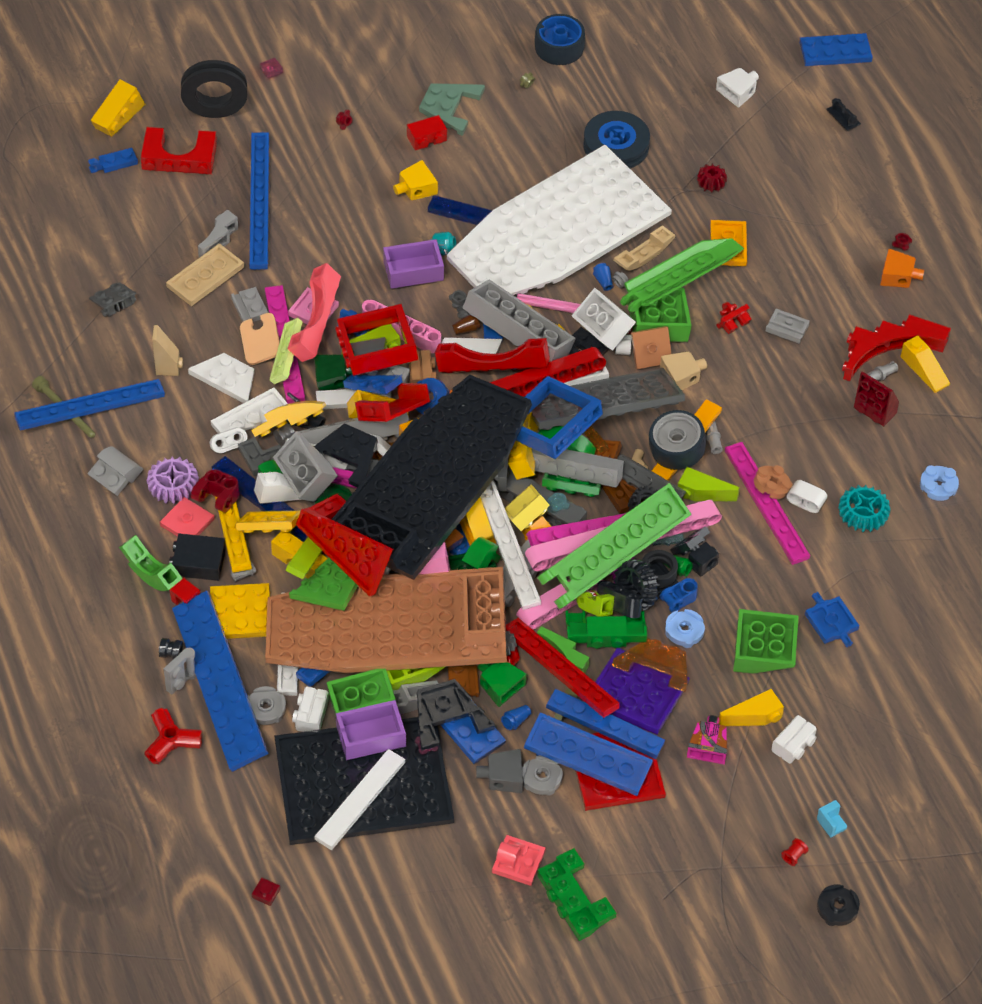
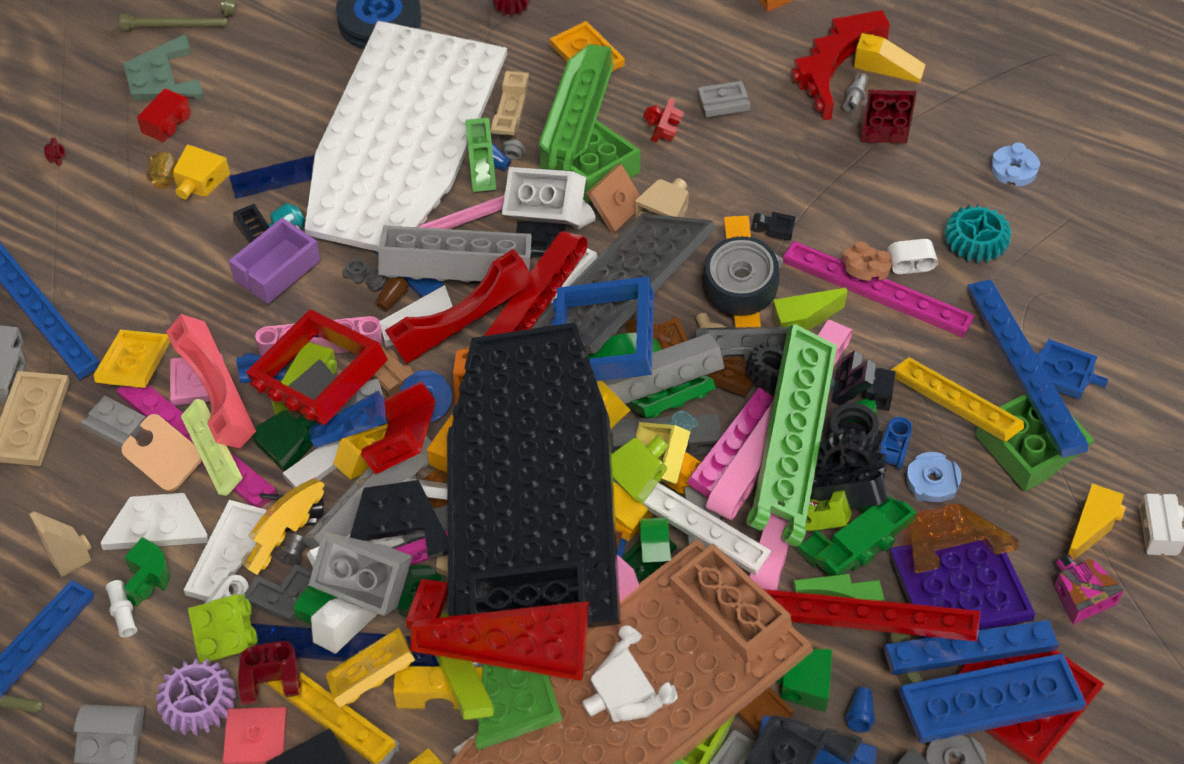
camera: 35 degrees left, 0 degrees up
none -> yellow plate [94,330,170,388]
none -> white pin [105,580,137,638]
none -> olive piece [119,13,228,31]
none -> green brick [123,537,170,607]
none -> clear yellow head [146,152,178,189]
none -> lime plate [188,594,257,664]
none -> black slope [233,203,270,244]
none -> bright green slope [465,117,496,192]
none -> white torso [582,626,677,722]
none -> lime torso [612,435,669,505]
none -> black plate [751,212,796,241]
none -> yellow tile [891,357,1024,442]
none -> blue plate [967,279,1088,458]

